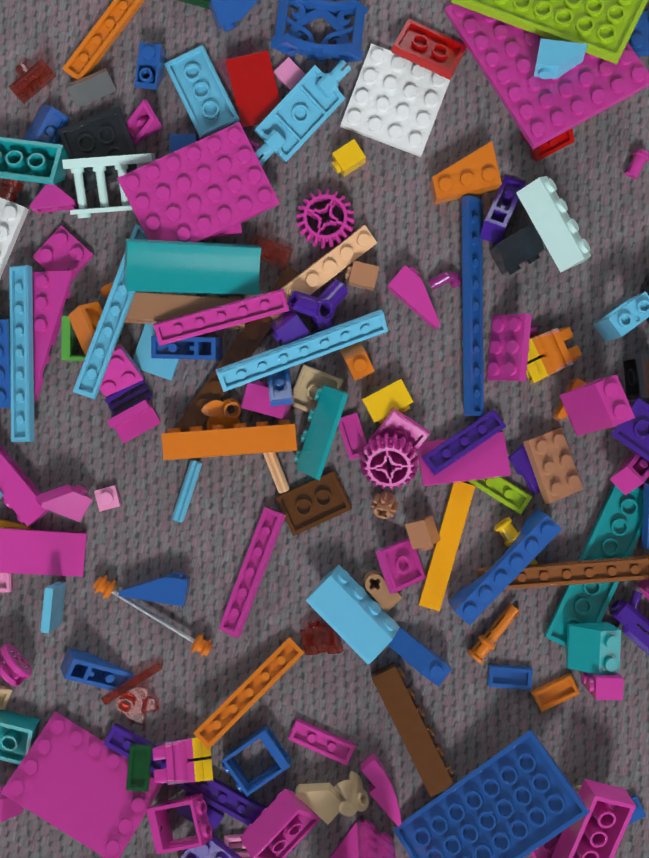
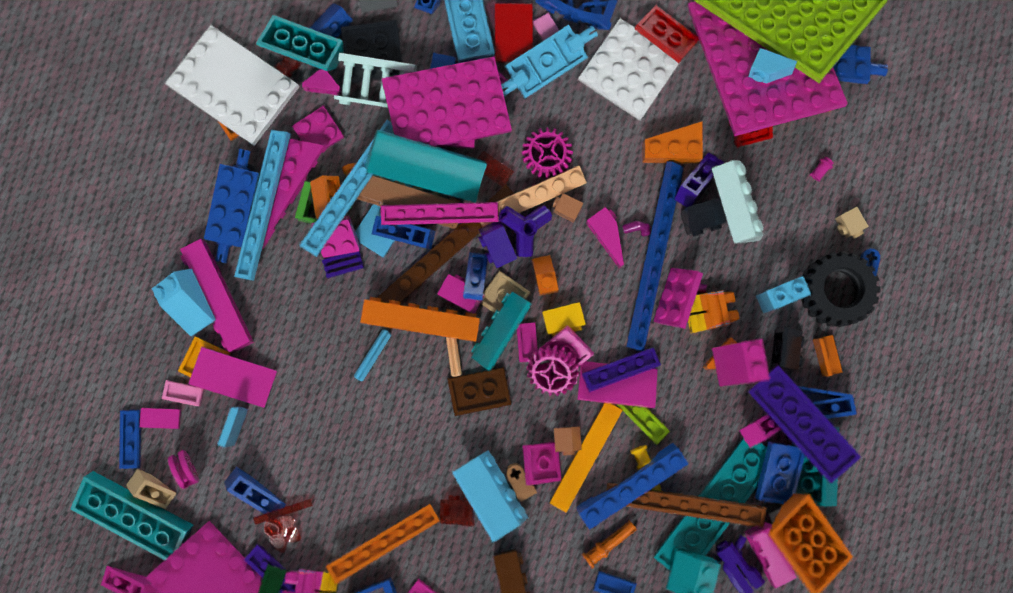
camera: 15 degrees right, 5 degrees down
dark pink slope [36,484,93,522] -> none
orange axle [93,575,213,658] -> none
bright pink plate [94,485,122,512] -> none
dark pink panel [107,400,161,443] -> none
blue slope [118,571,191,607] -> none
dark pink slope [126,100,163,145] -> none
orange plate [201,398,241,430] -> none
medium azure tile [216,310,388,392] -> none
dark pink plate [218,507,286,638] -> none
yellow brick [331,139,366,177] -> none
nougat gear [370,491,399,519] -> none
blue slope [388,627,452,687] -> none
dark purple slope [508,444,540,494] -> none
nougat plate [523,427,583,504] -> none

